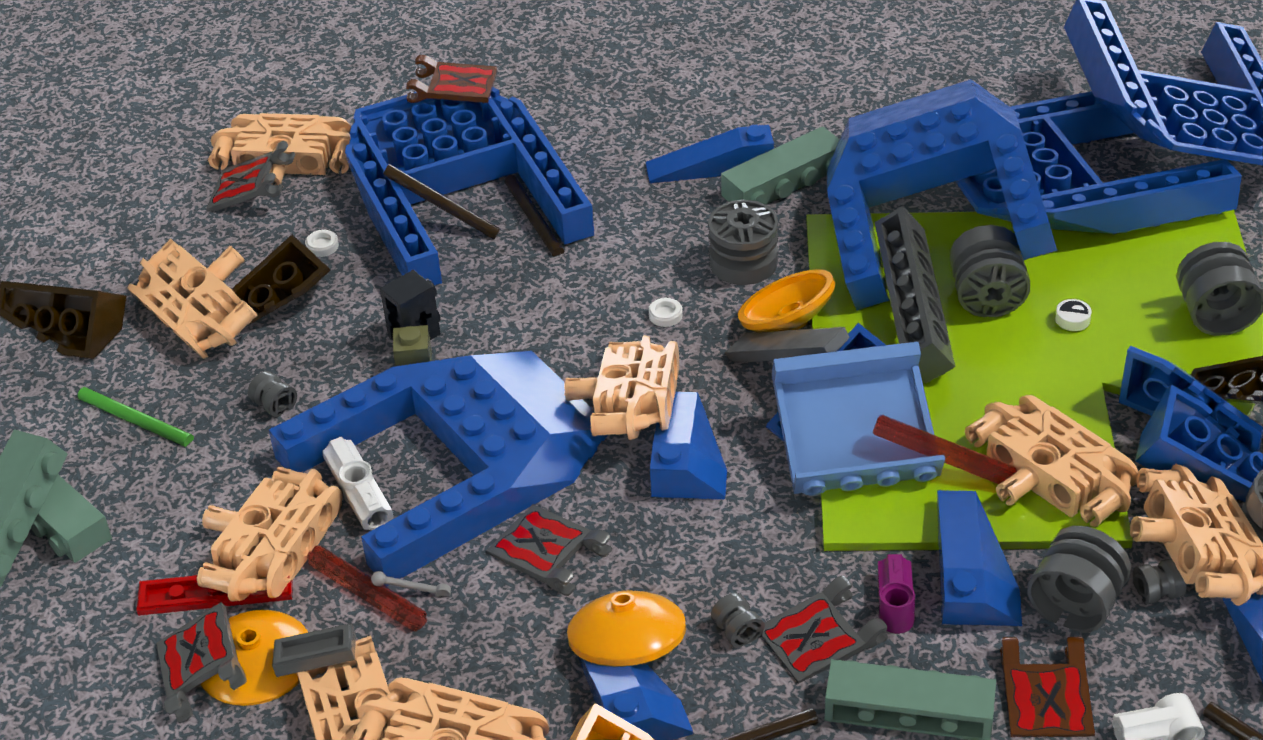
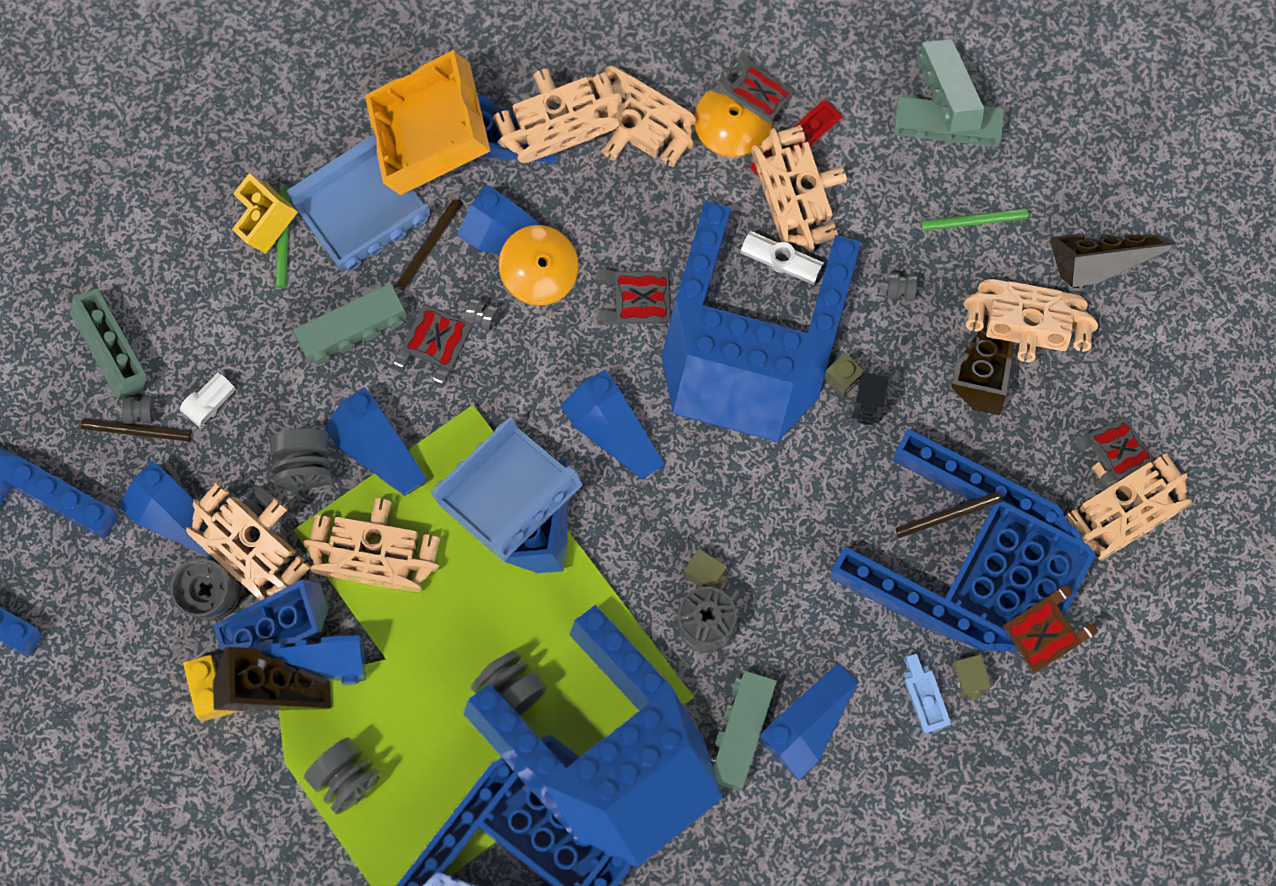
camera: 140 degrees right, 30 degrees up
dark grey tile [272,623,356,677] -> none
white tile [305,230,339,257] -> none
clear red axle [307,545,428,632] -> none
light grey hinge [371,571,451,597] -> none
dark brown bar [504,175,564,257] -> none
light nougat piece [564,335,679,440] -> none
white tile [648,298,683,327] -> none
dark grey tile [725,327,850,363] -> none
light orange dish [738,269,835,332] -> none
clear red axle [873,415,1017,484] -> none
dark grey brick [875,206,956,384] -> none
magenta piece [877,554,915,634] -> none
flag [1000,637,1095,737] -> none
white tile [1055,299,1092,331] -> none
none -> olive brick [683,549,728,590]
none -> light blue hinge [903,654,951,734]
none -> olive brick [951,655,991,701]

